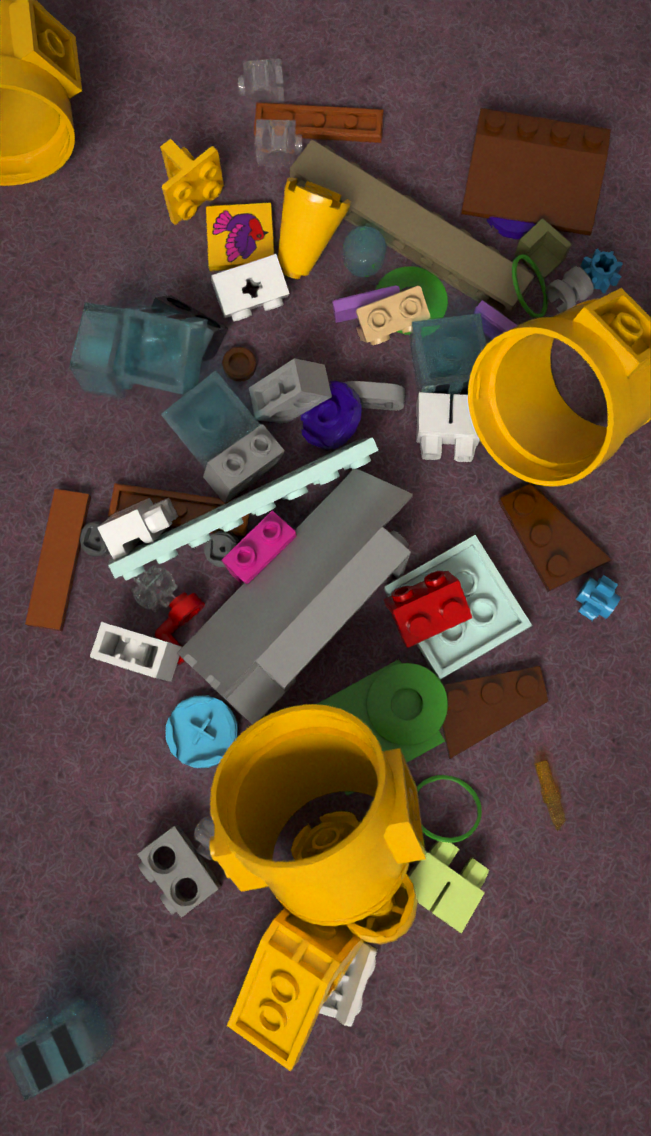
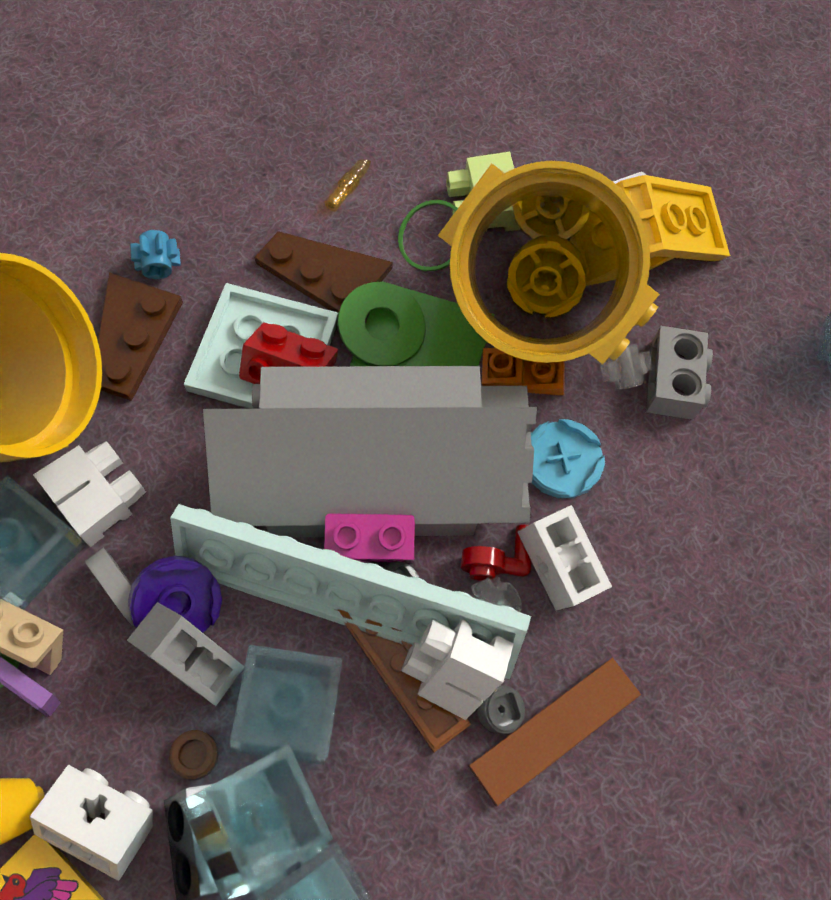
camera: 140 degrees left, 10 degrees down
light grey brick [203,424,285,504] -> none

